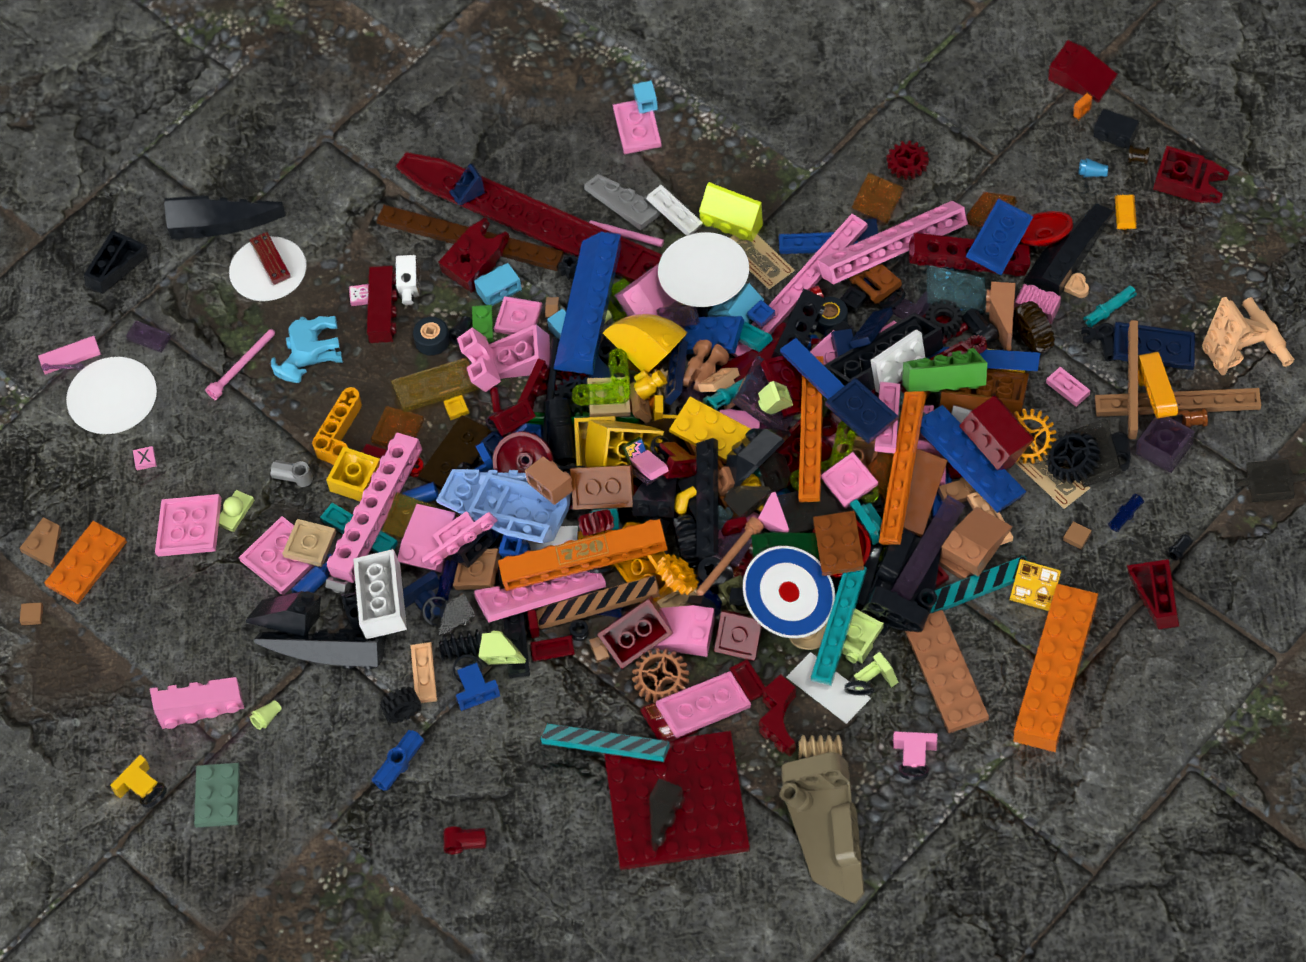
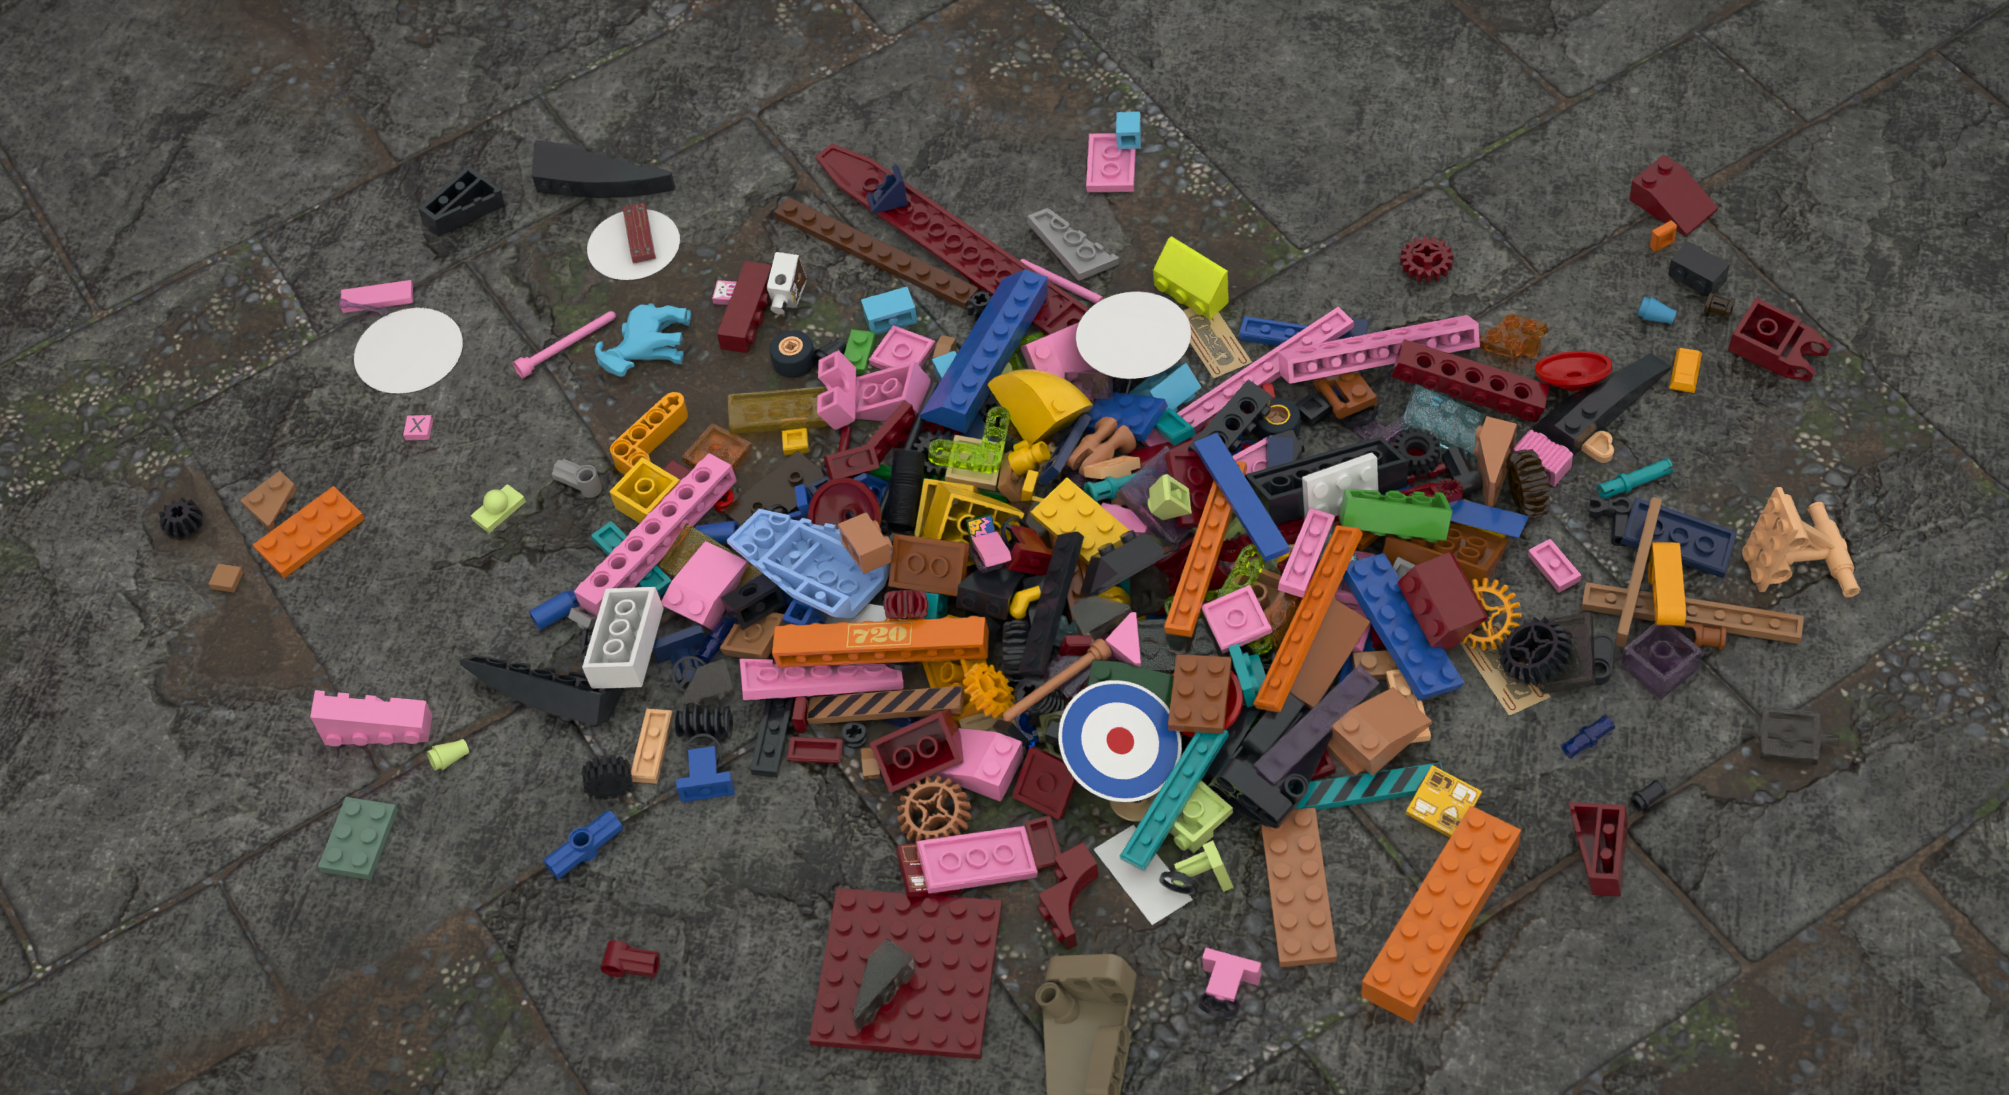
camera: 15 degrees right, 5 degrees down
yellow piece [110,755,167,808] -> none
clear purple plate [126,321,171,353] -> none
bright pink plate [155,494,222,557] -> none
bright pink plate [239,516,315,595] -> none
black slope [246,591,321,637] -> none
tan plate [282,519,336,567] -> none
bright pink bracket [422,511,498,568] -> none
dark red brick [438,218,510,293] -> none
yellowish green slope [478,631,526,665] -> none
teal tile [541,723,670,762] -> none
white plate [647,185,702,236] -> none
nougat tile [718,467,735,496] -> none
blue plate [747,300,776,327] -> none
tan piece [799,735,842,760] -> none
dark blue tile [825,378,898,444] -> none
dark blue tile [850,307,893,348] -> none
clear orange plate [851,173,904,224] -> none
blue plate [966,199,1033,275] -> none
medium nougat tile [1063,521,1092,550] -> none

